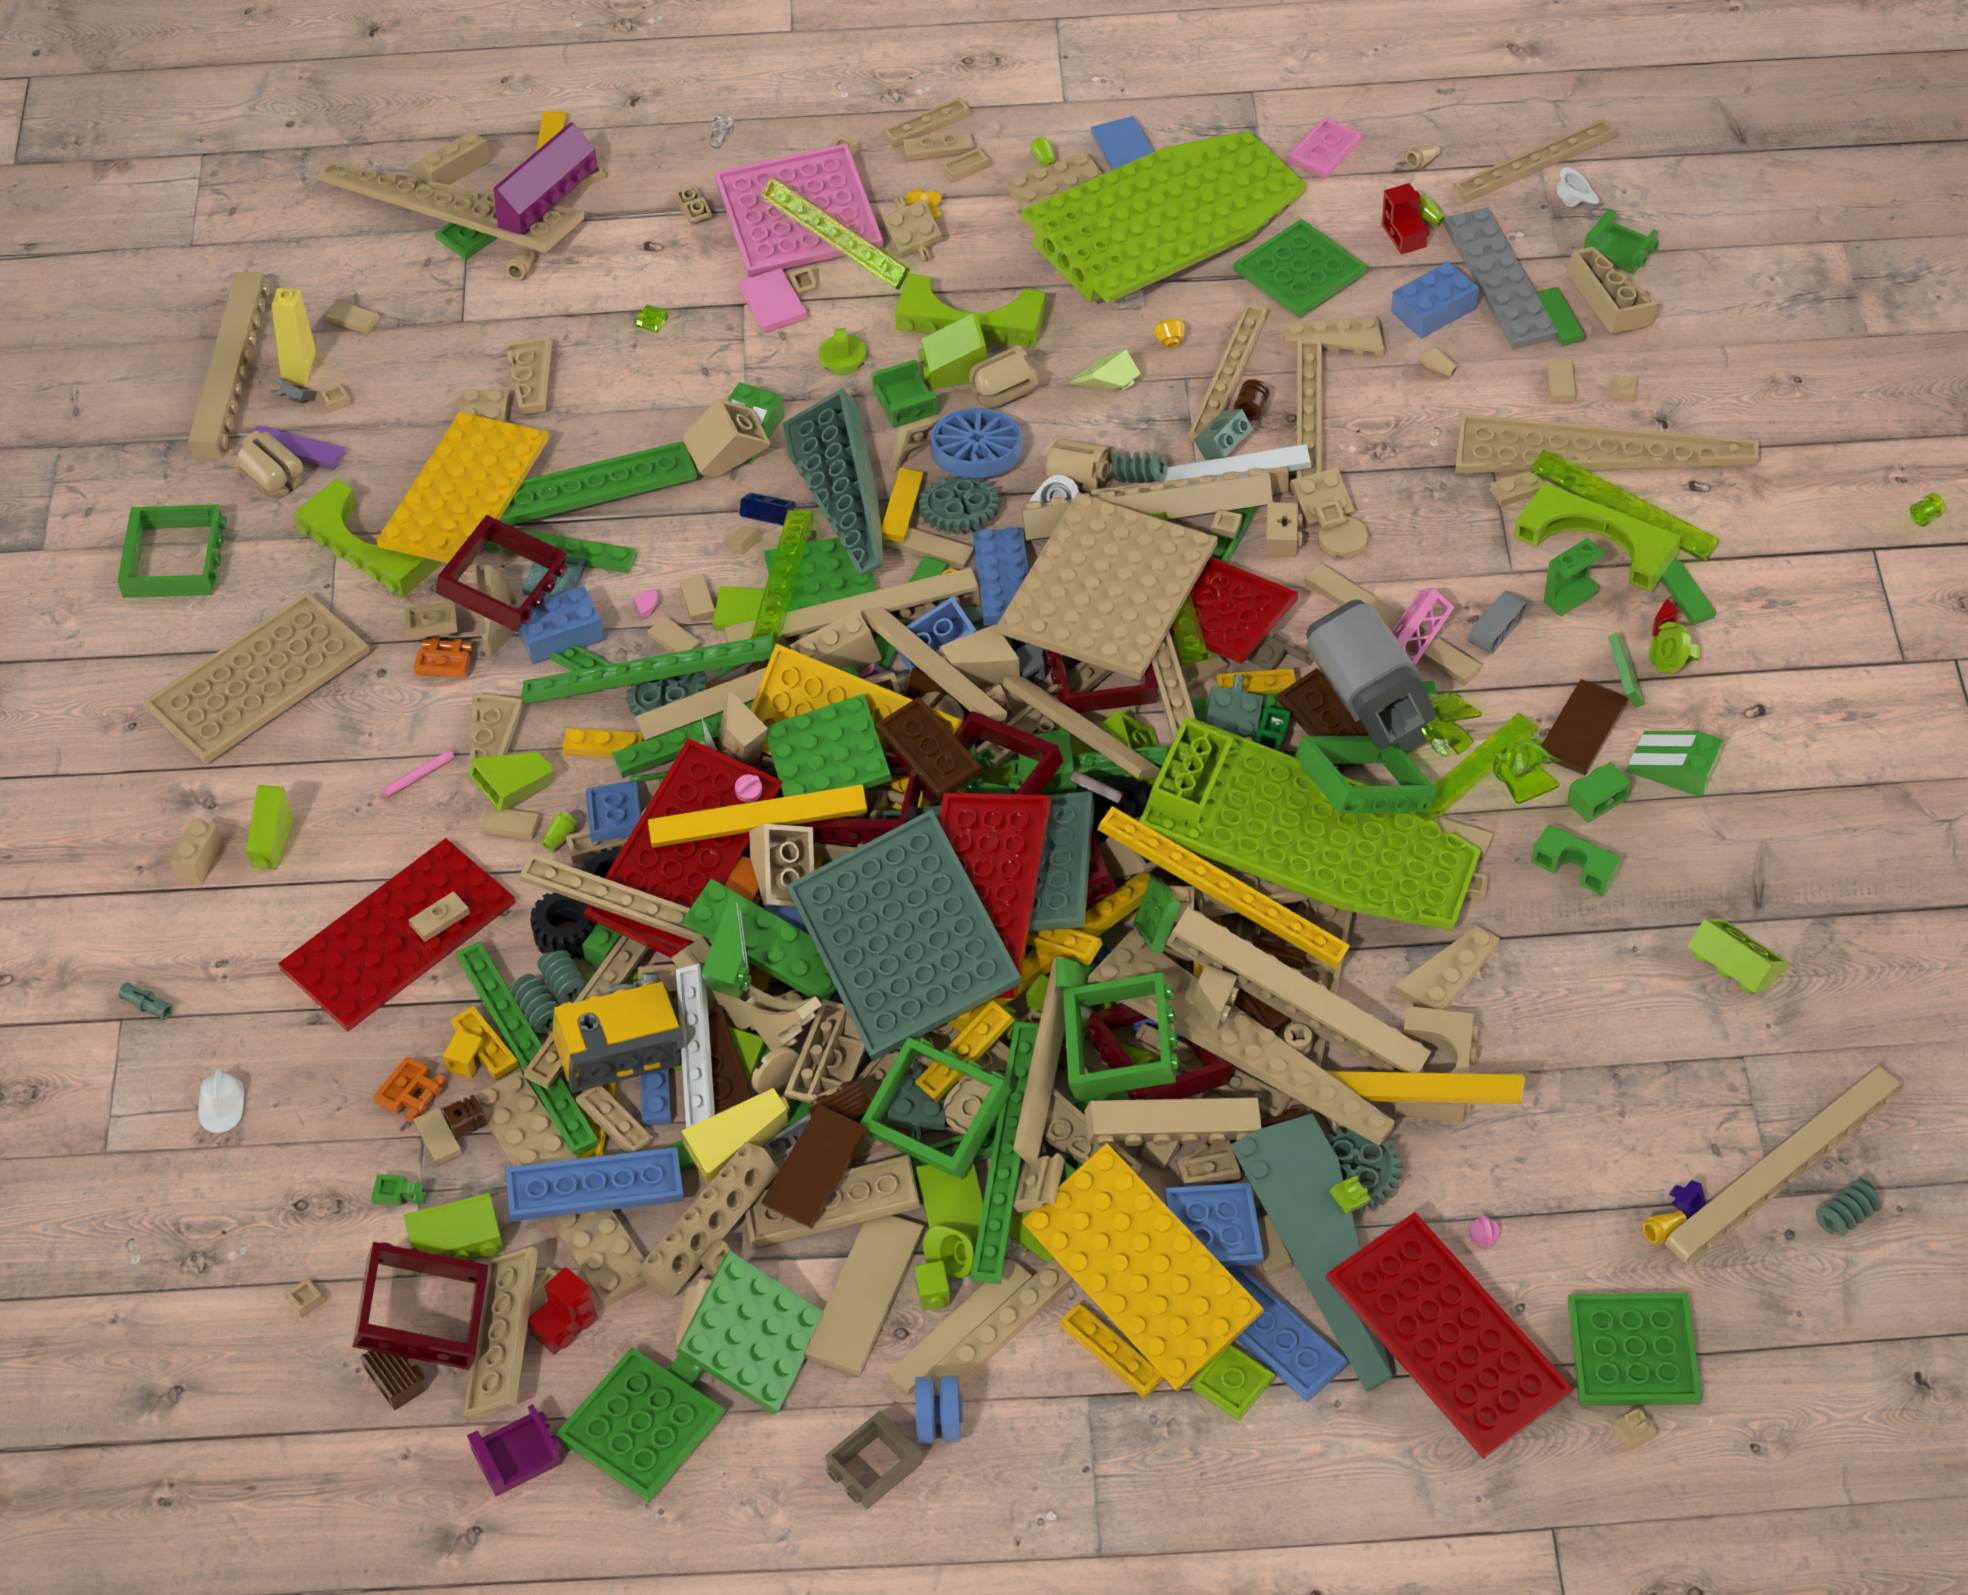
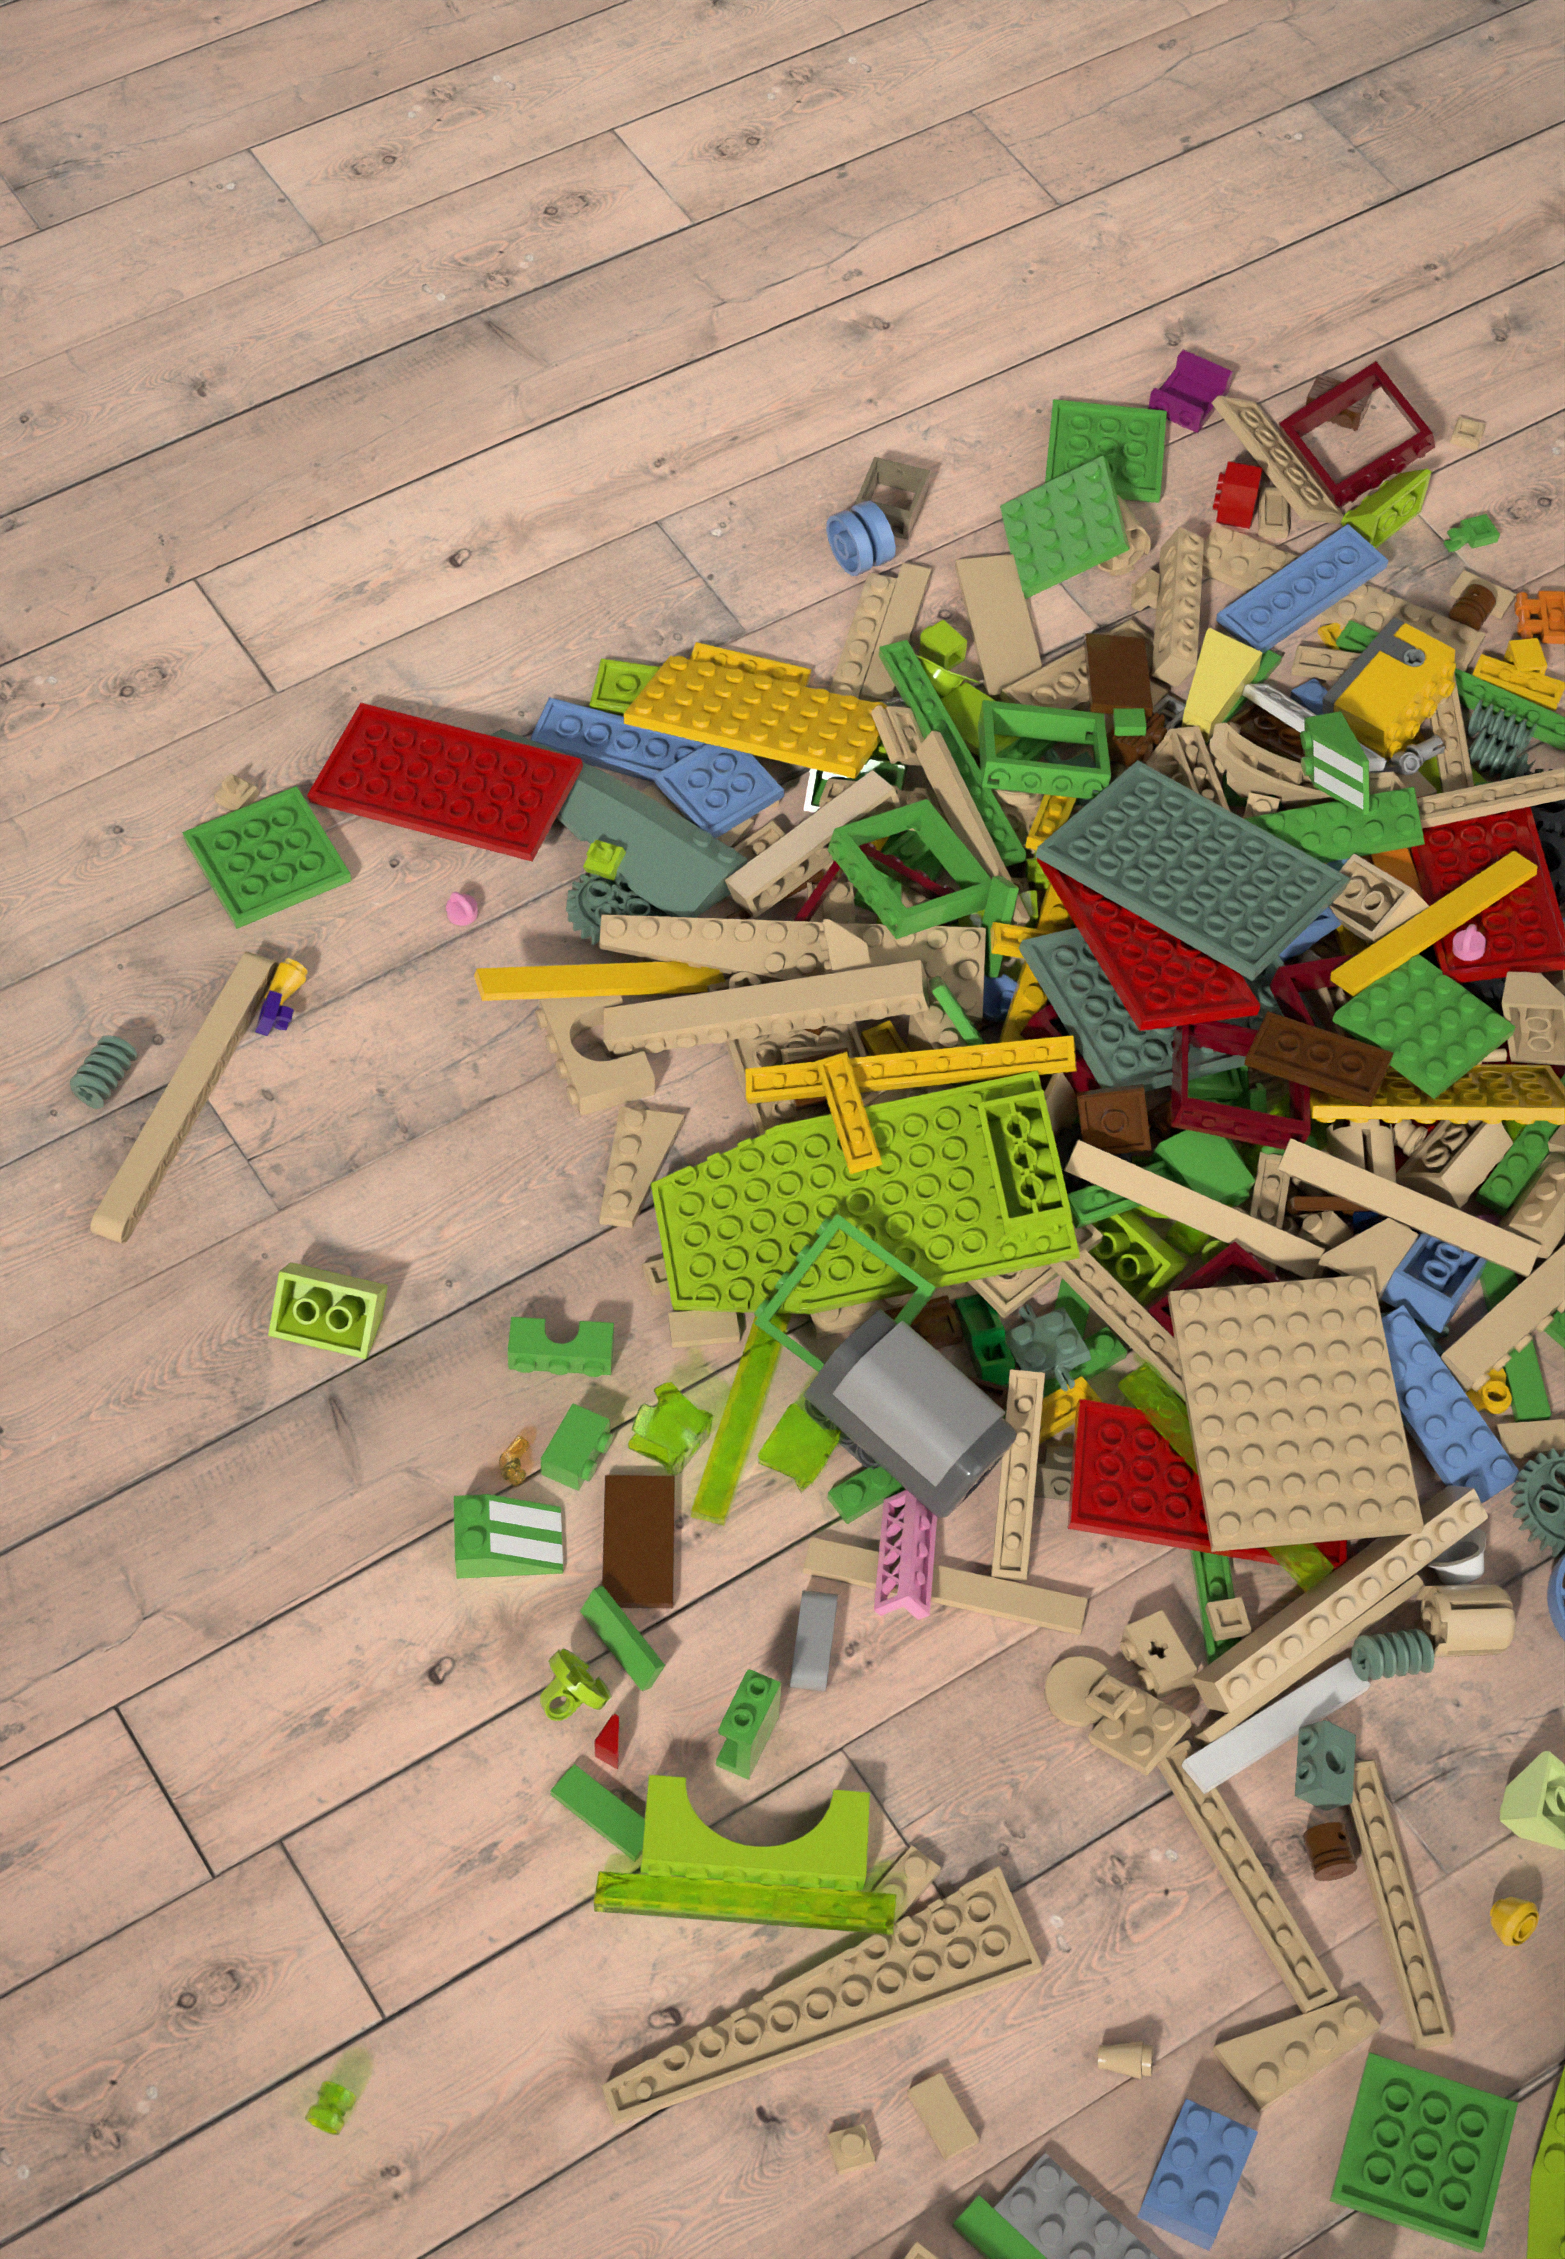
camera: 145 degrees right, 5 degrees up
none -> clear yellow arm [499,1435,530,1486]
none -> yellow tile [815,1052,882,1174]
none -> tan plate [991,1369,1045,1582]
none -> bright green tile [1113,708,1146,736]

